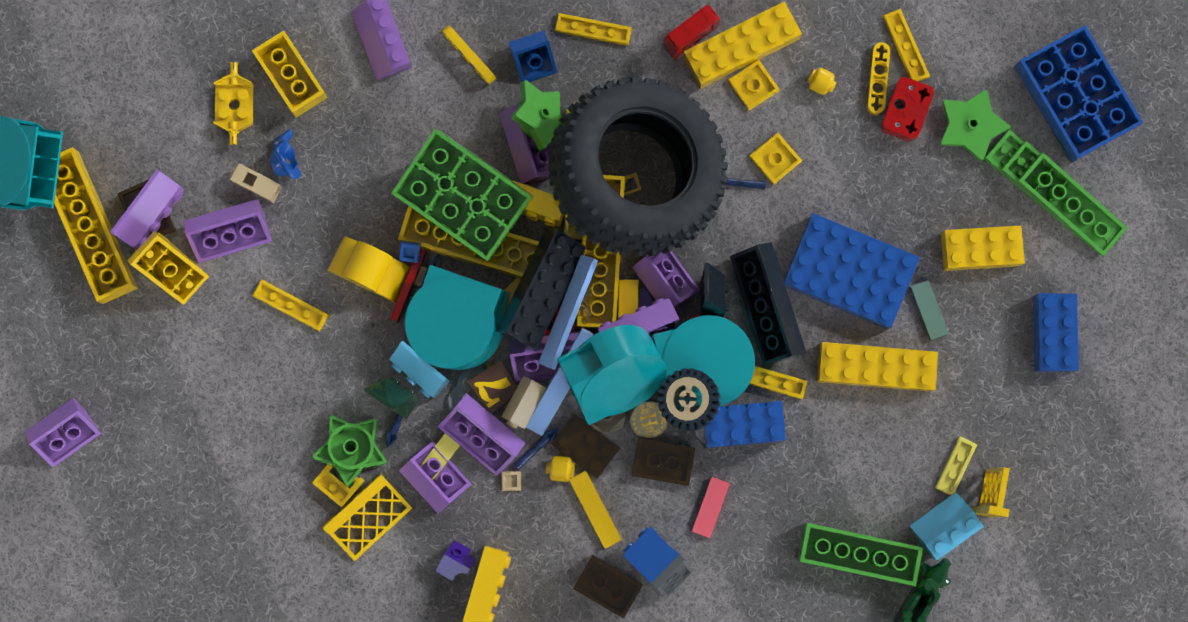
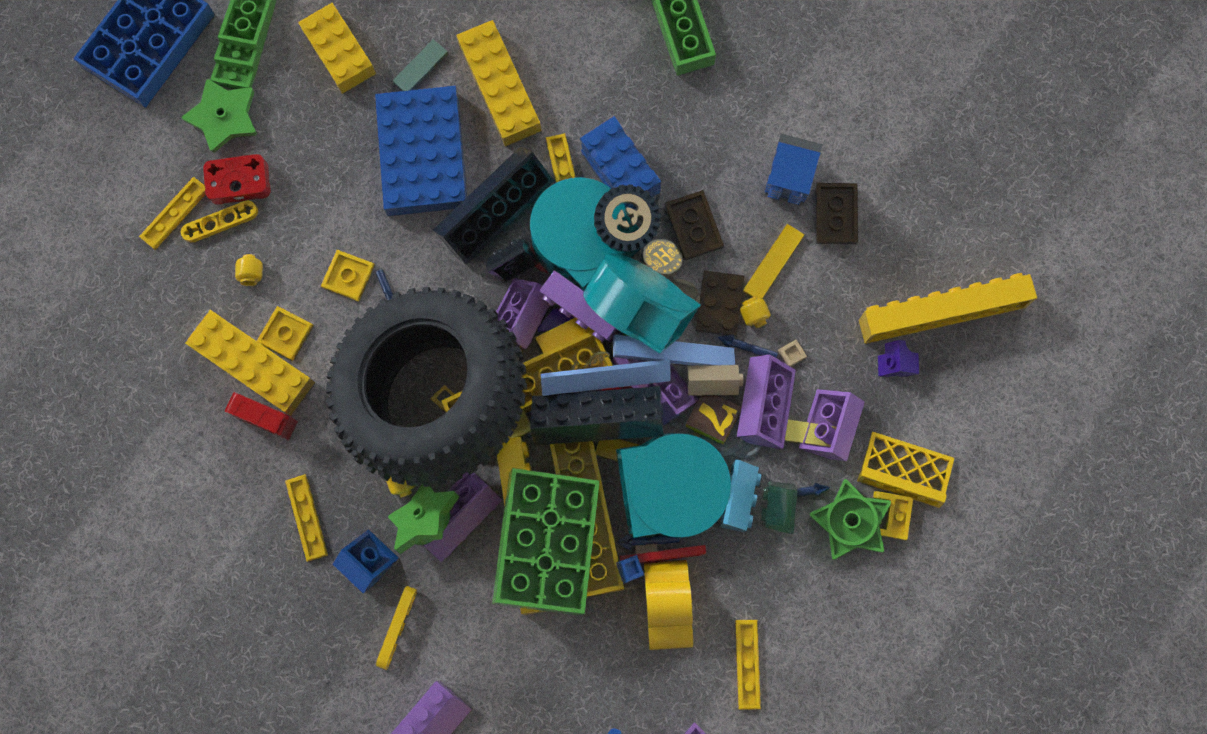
camera: 110 degrees left, 5 degrees down
coral tile [692,477,730,538] -> none

